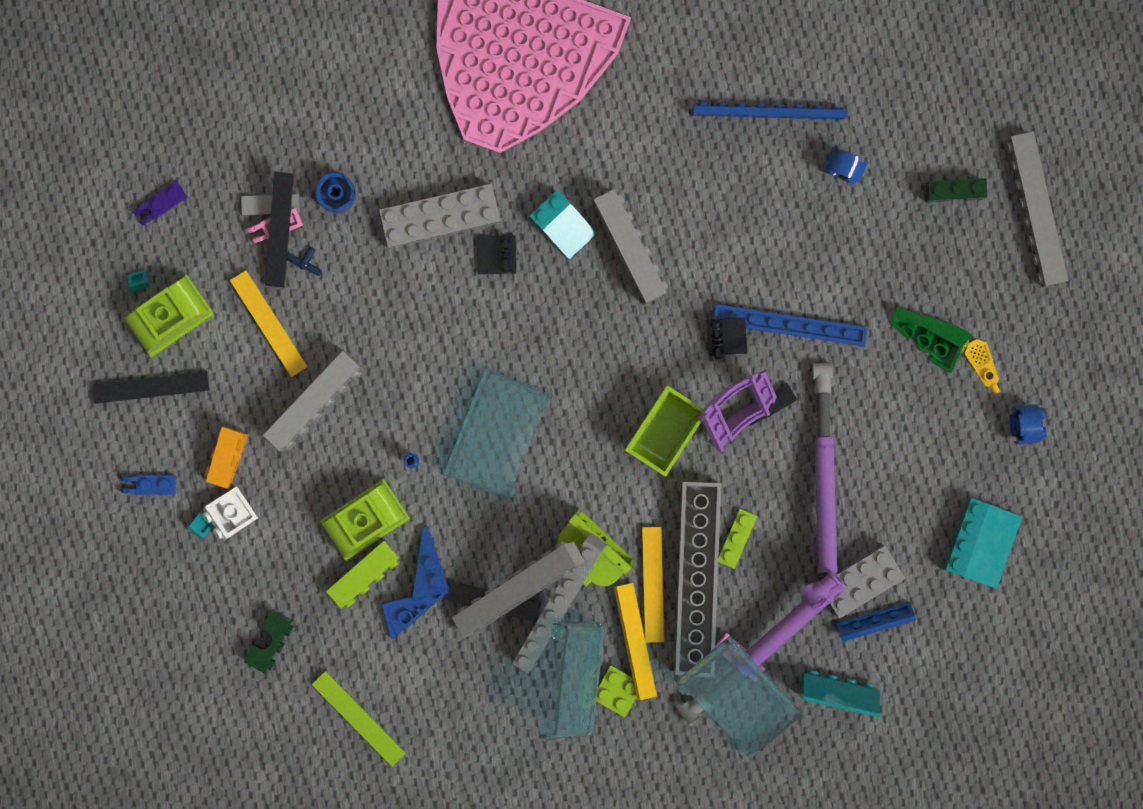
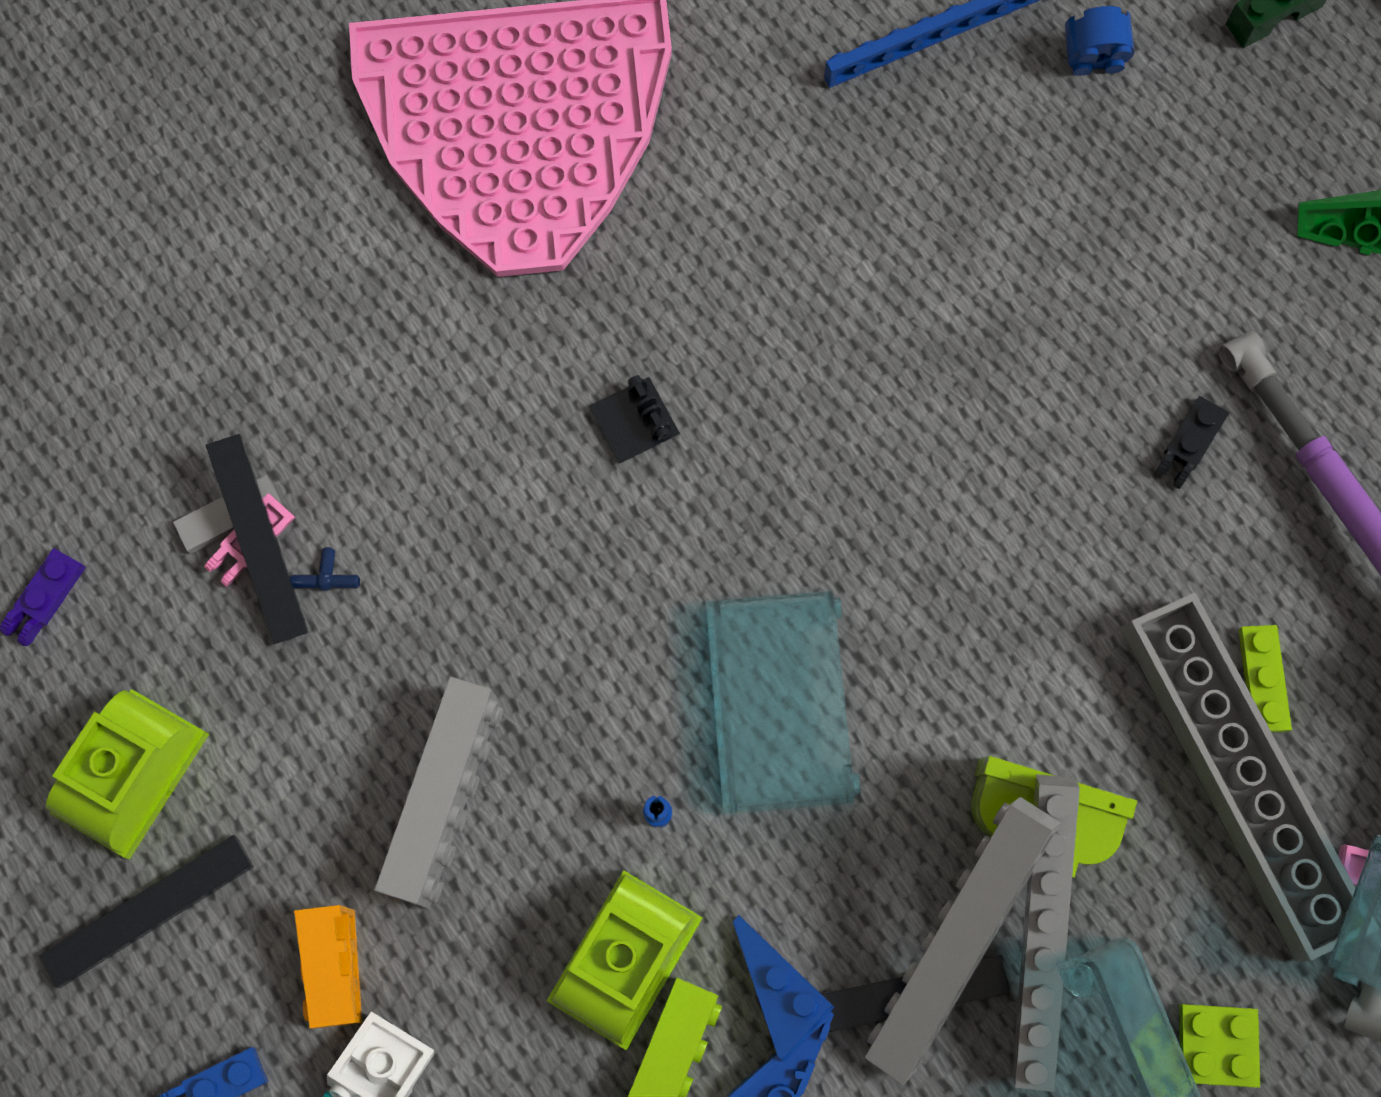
camera: 25 degrees left, 15 degrees down
teal plate [127,270,149,292] -> none
yellow tile [230,270,308,377] -> none
blue brick [316,173,356,213] -> none
light grey brick [379,184,501,249] -> none
slope [530,190,597,259] -> none
light grey brick [593,189,668,305] -> none
yellow tile [614,583,657,701] -> none
lime container [625,385,703,477] -> none
yellow tile [642,527,664,643] -> none
medium lavender wedge [696,371,776,453] -> none
black hinge [706,317,747,360] -> none
blue plate [713,304,868,346] -> none

